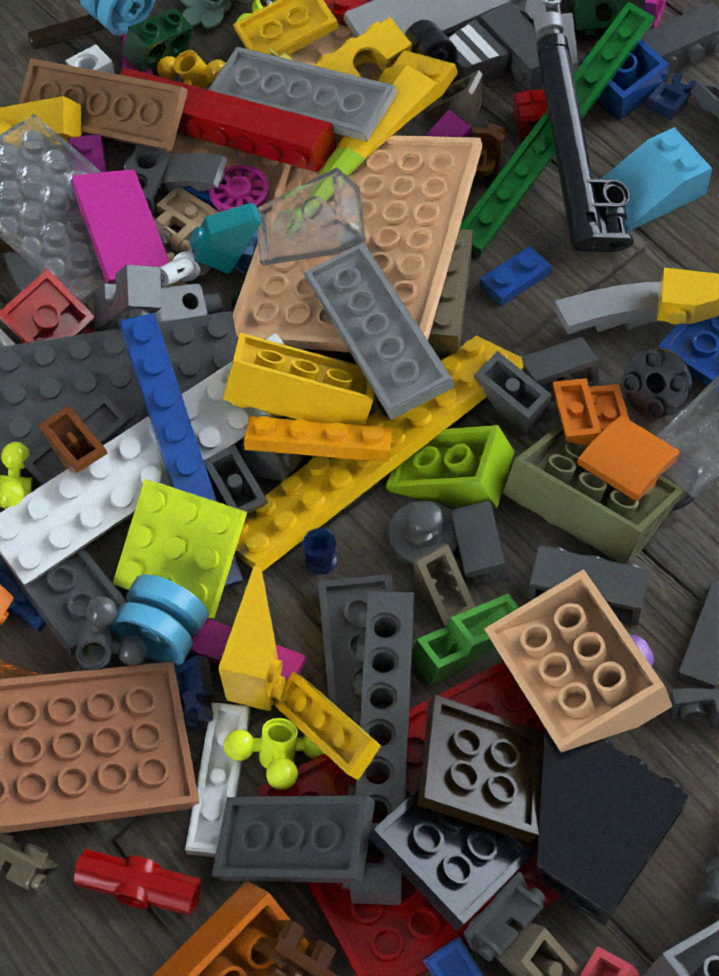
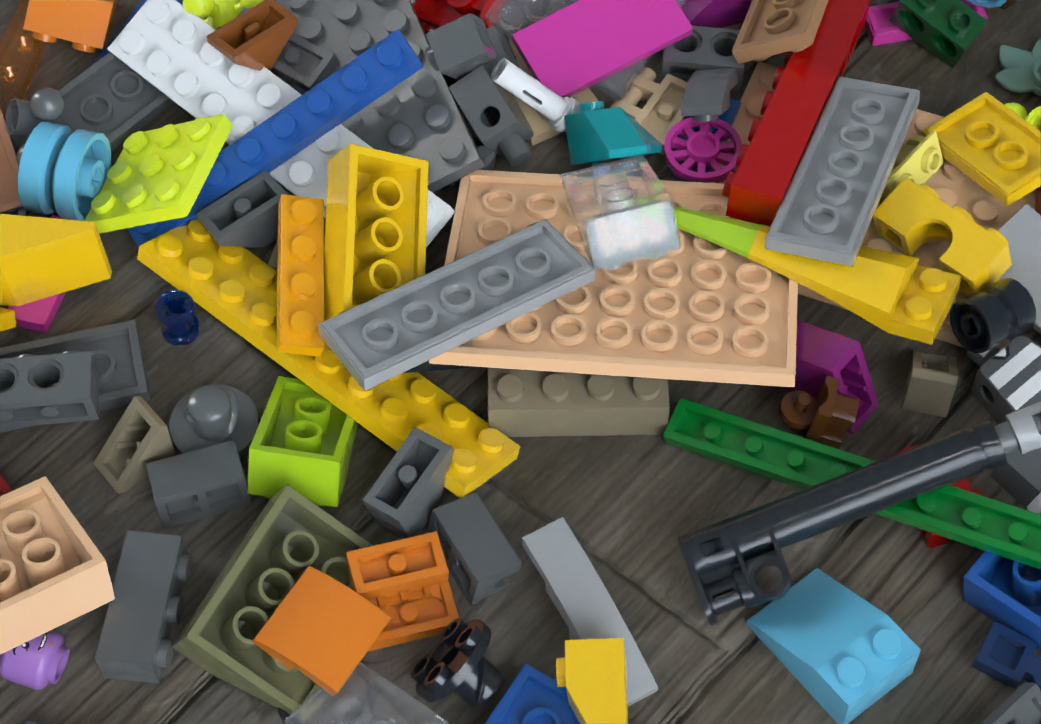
camera: 80 degrees right, 0 degrees up
yellow piece [157,50,226,89] -> none
bright green slope [412,594,519,685] -> none
blue plate [479,246,552,307] -> none

